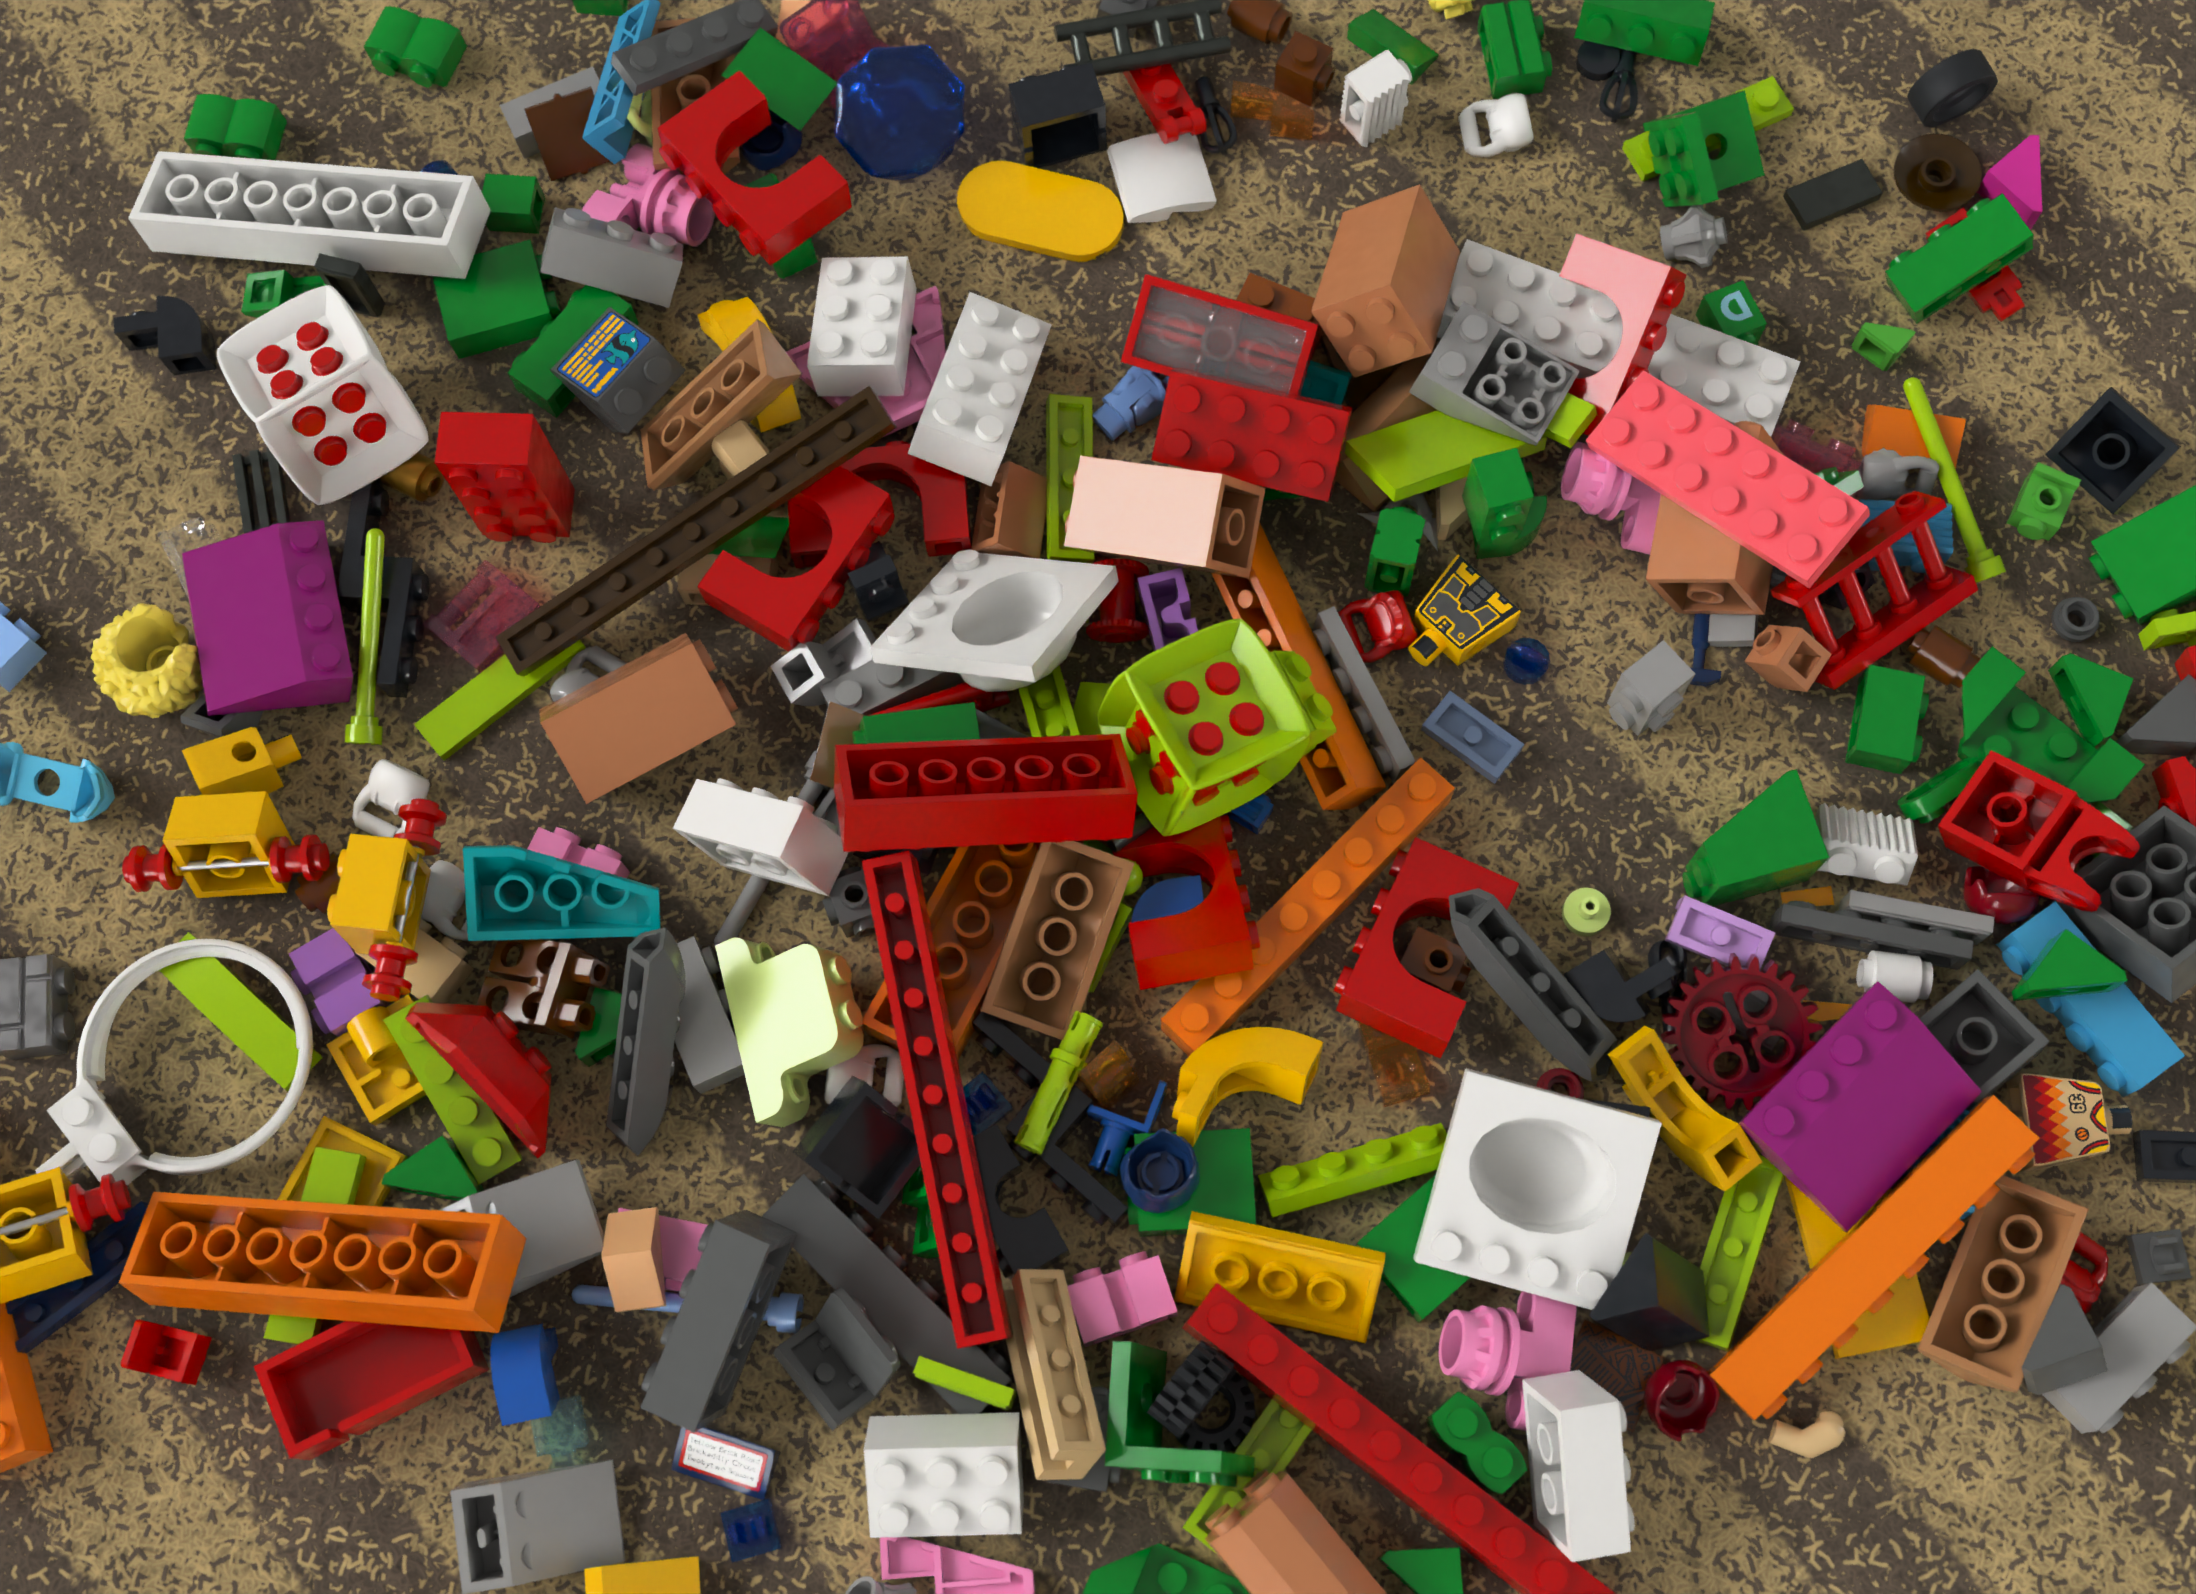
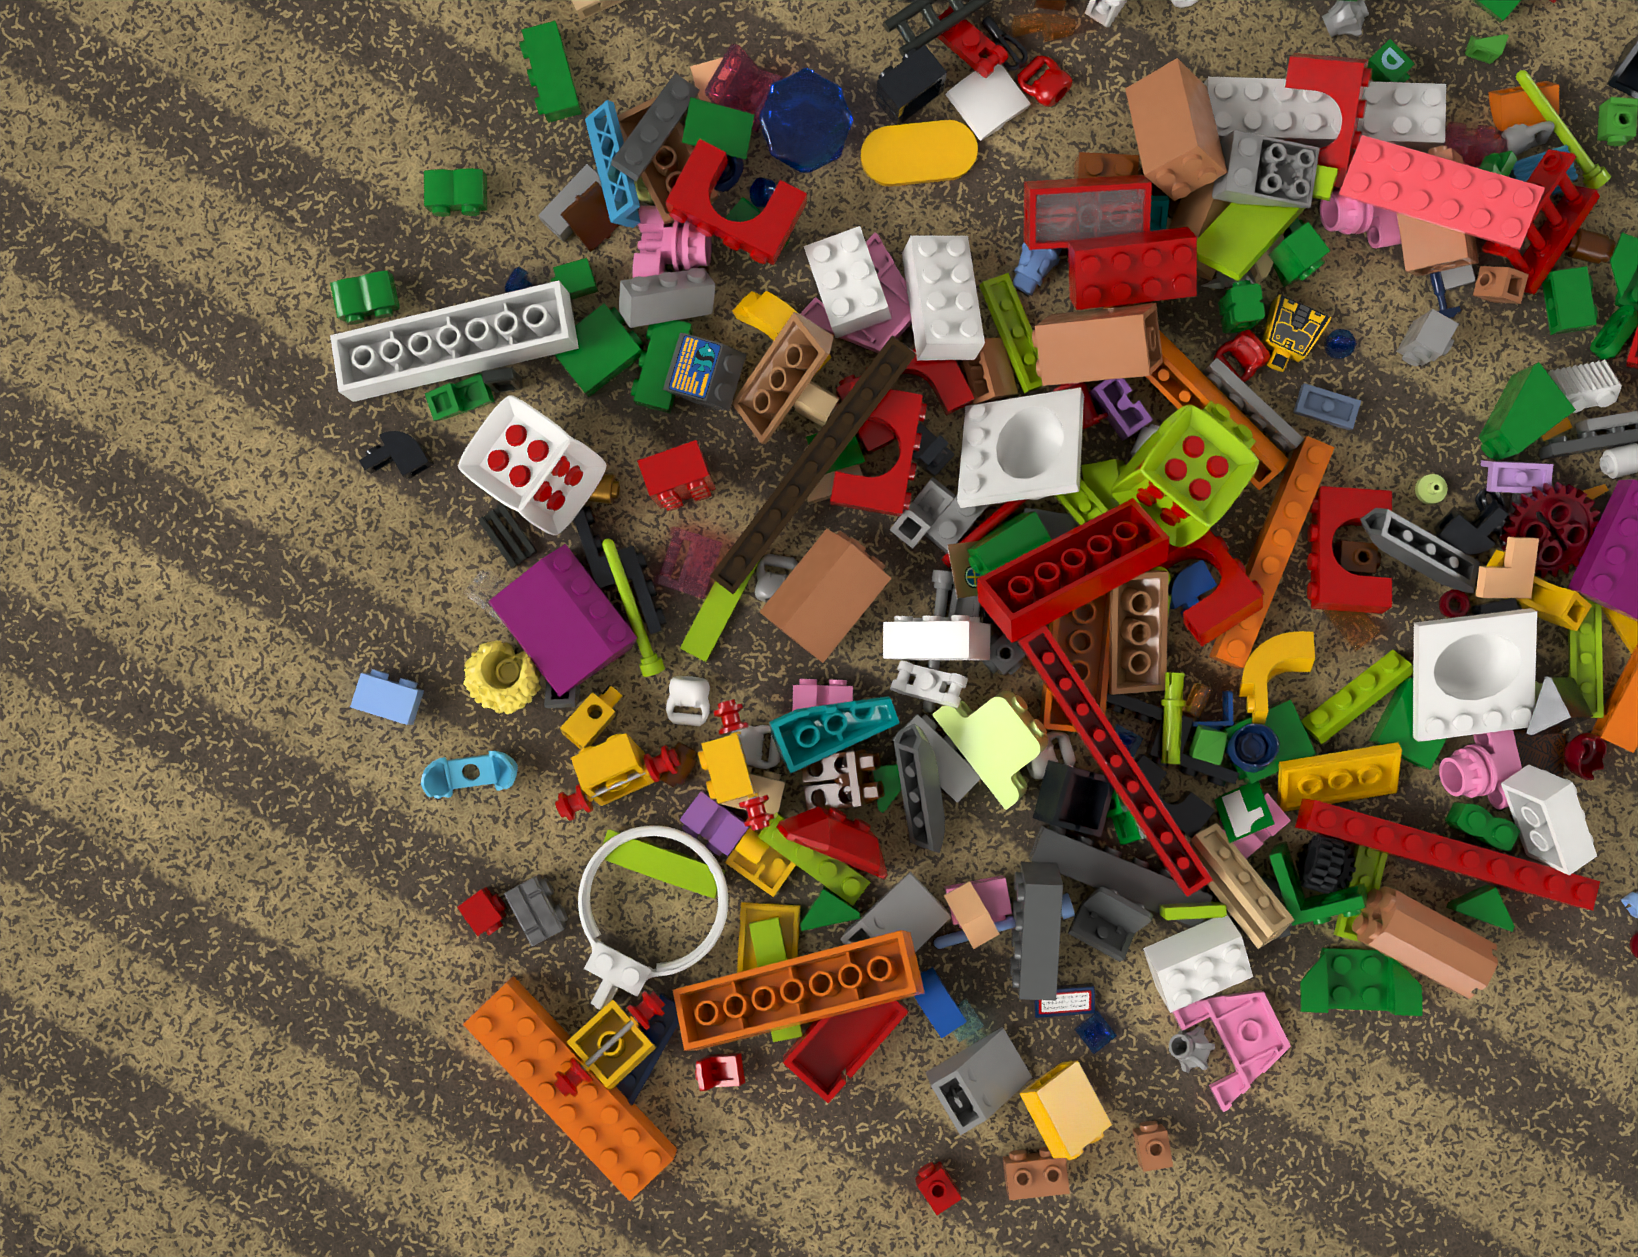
camera: 25 degrees left, 15 degrees up
none -> white plate [890,660,968,708]
none -> red piece [1017,55,1073,107]
none -> bright green slope [1189,724,1228,765]
none -> sticker [1214,781,1275,843]
none -> light nougat tile [1476,537,1539,598]

